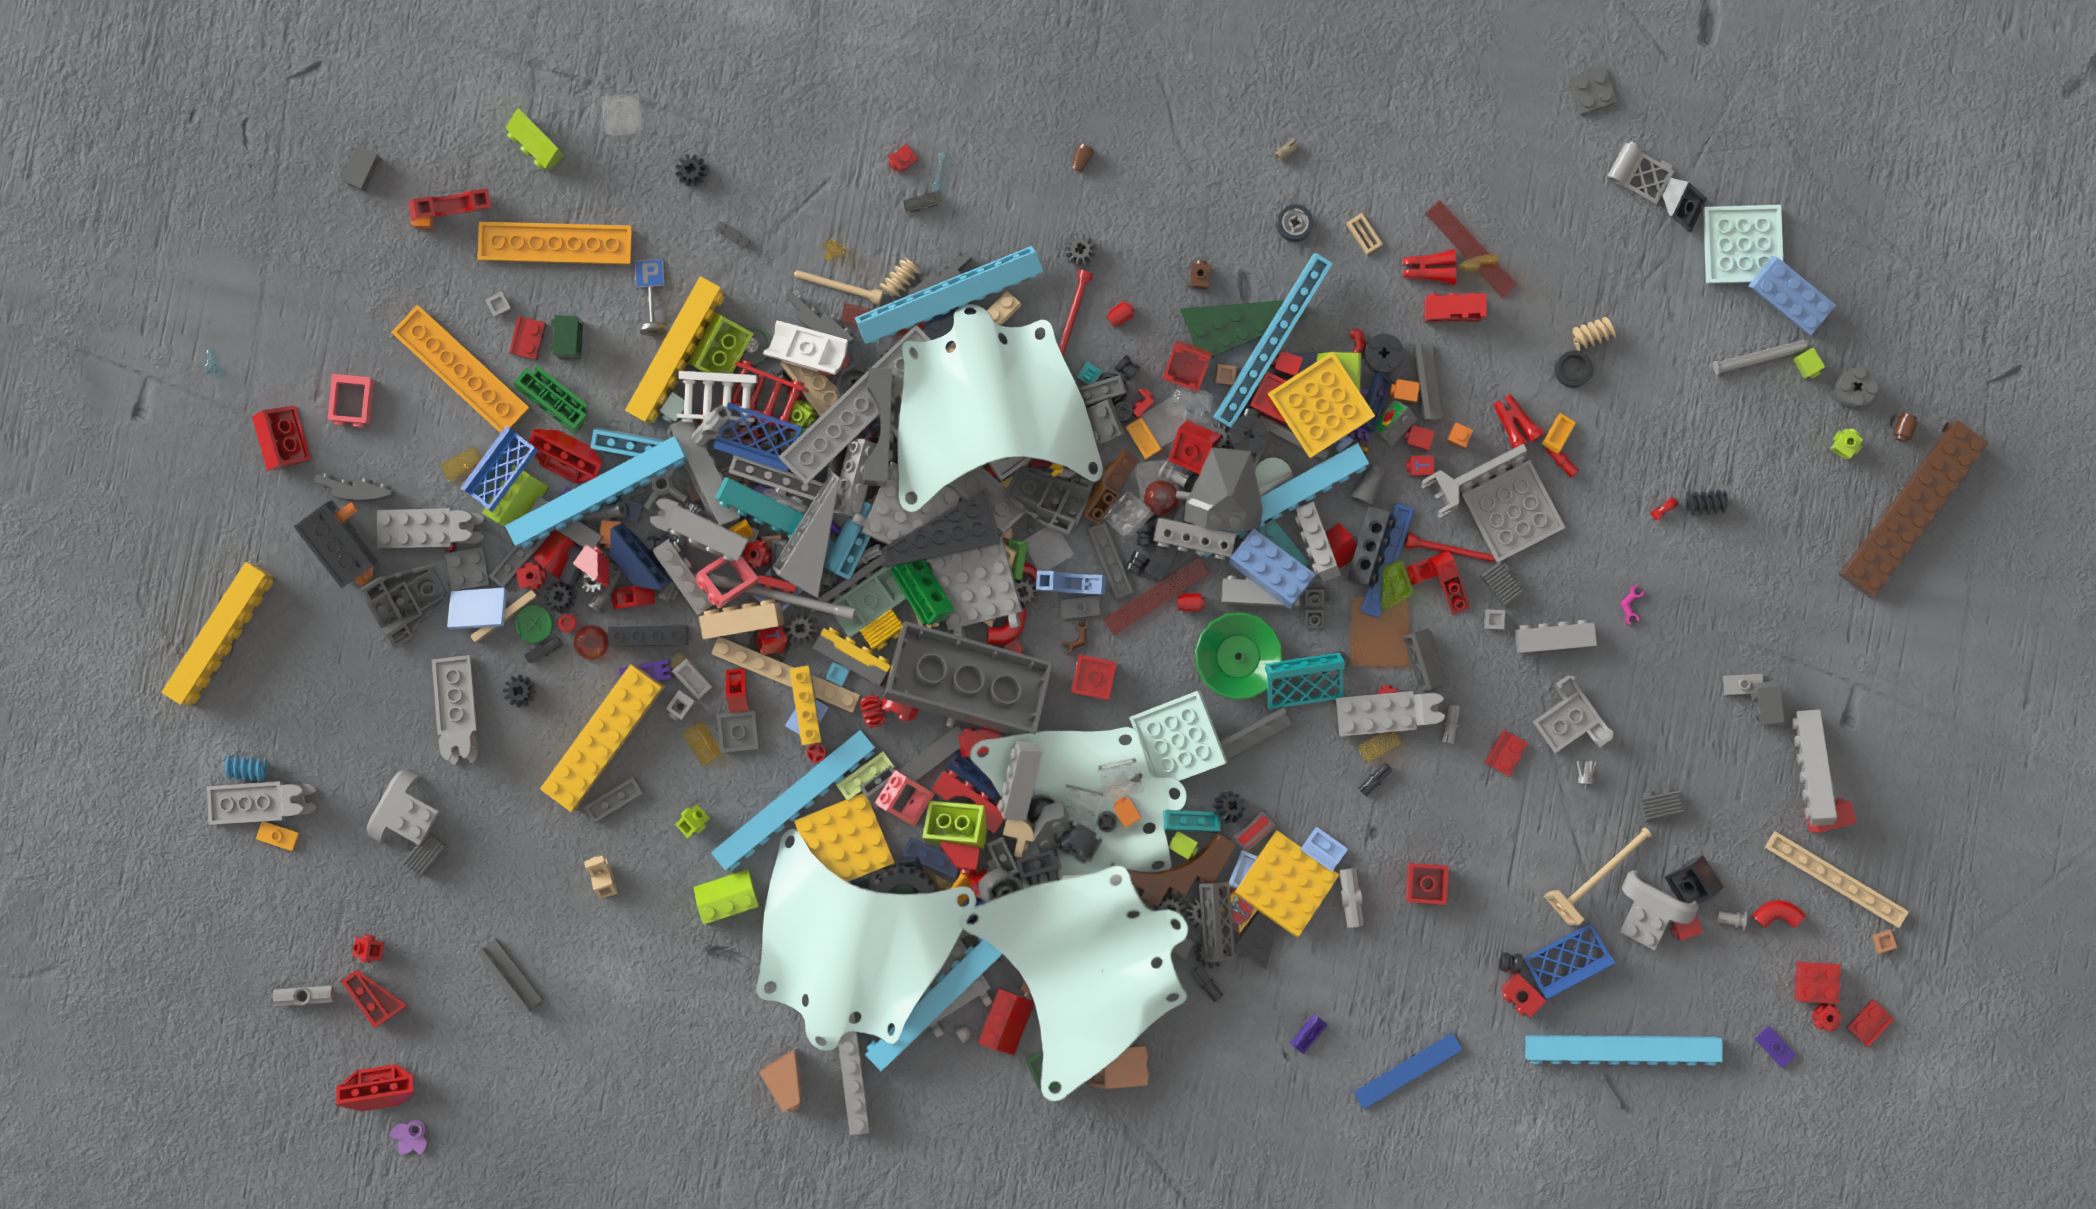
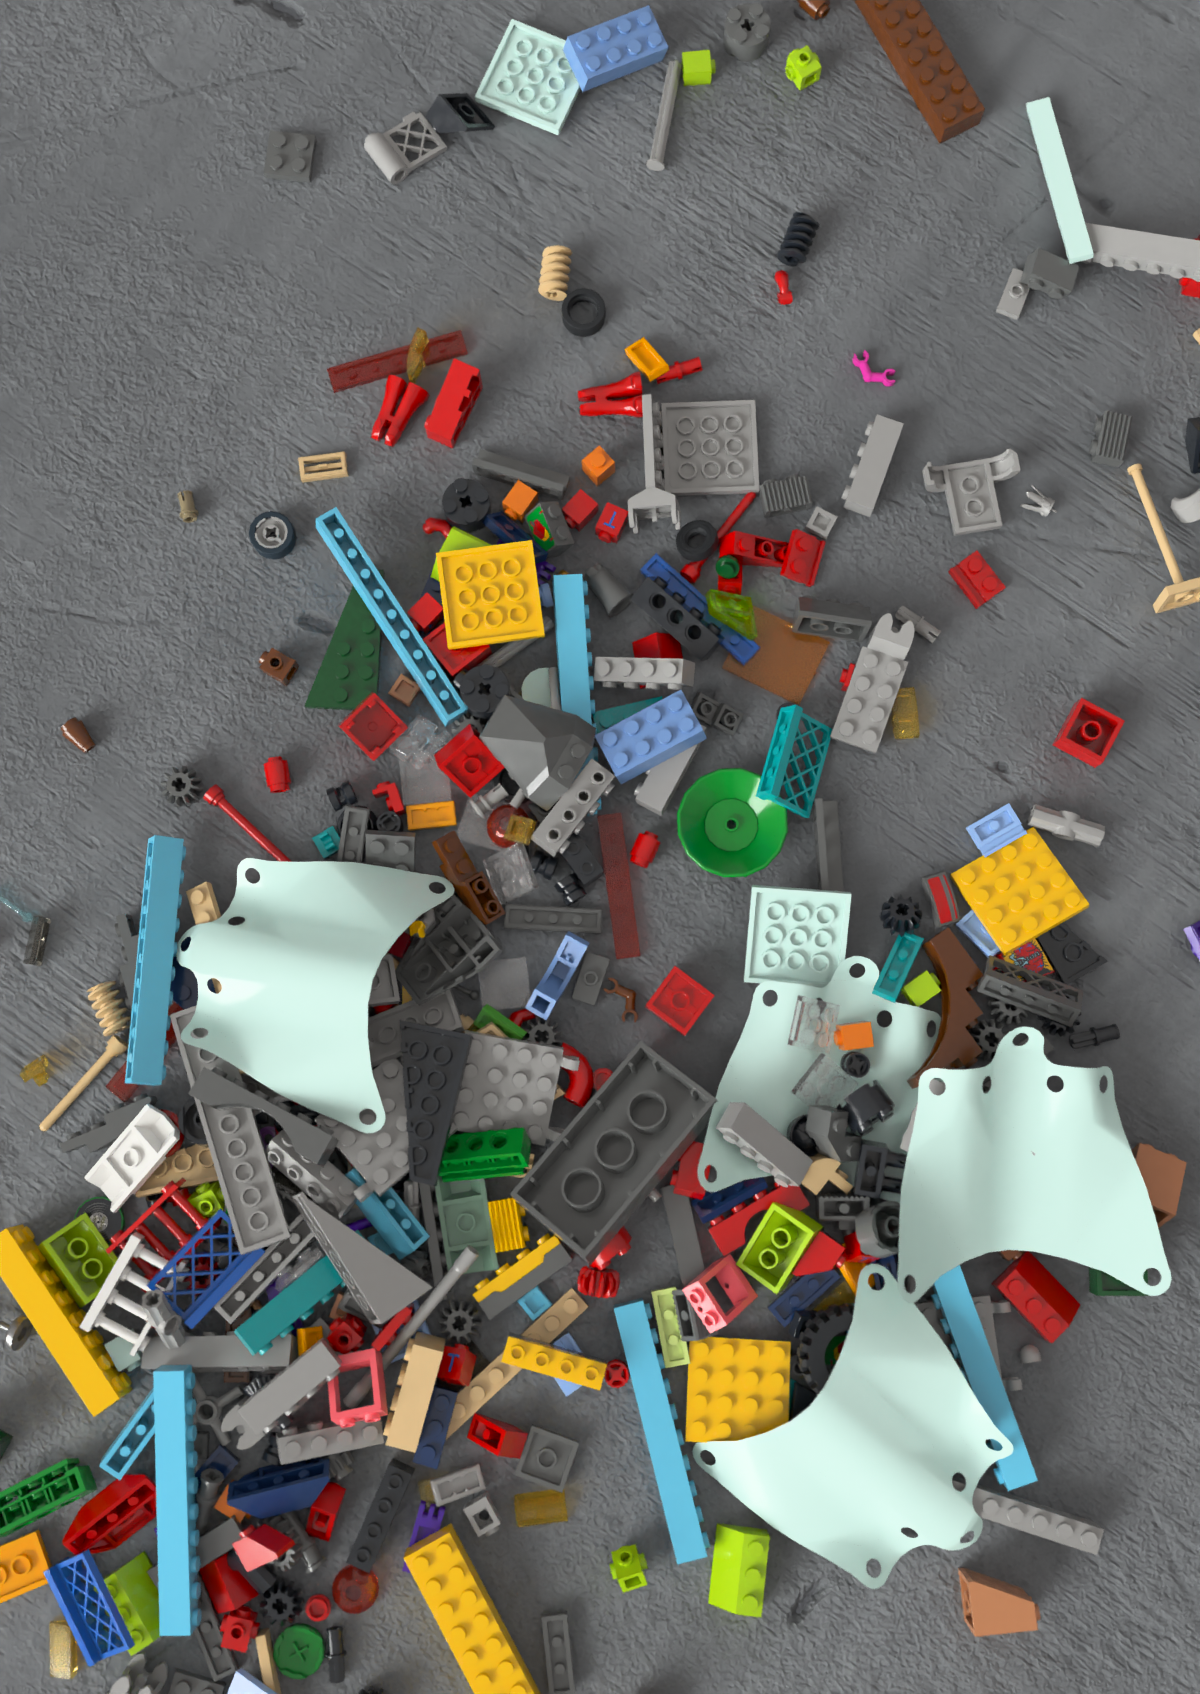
camera: 65 degrees left, 5 degrees down
black axle [1358,763,1392,797] -> none
none -> dark blue plate [413,1385,459,1469]
none -> clear yellow tile [504,815,536,845]
none -> black tyre [676,520,719,561]
none -> dark green plate [716,555,740,578]
none -> red plate [780,529,826,587]
none -> light aqua tile [1026,97,1094,264]

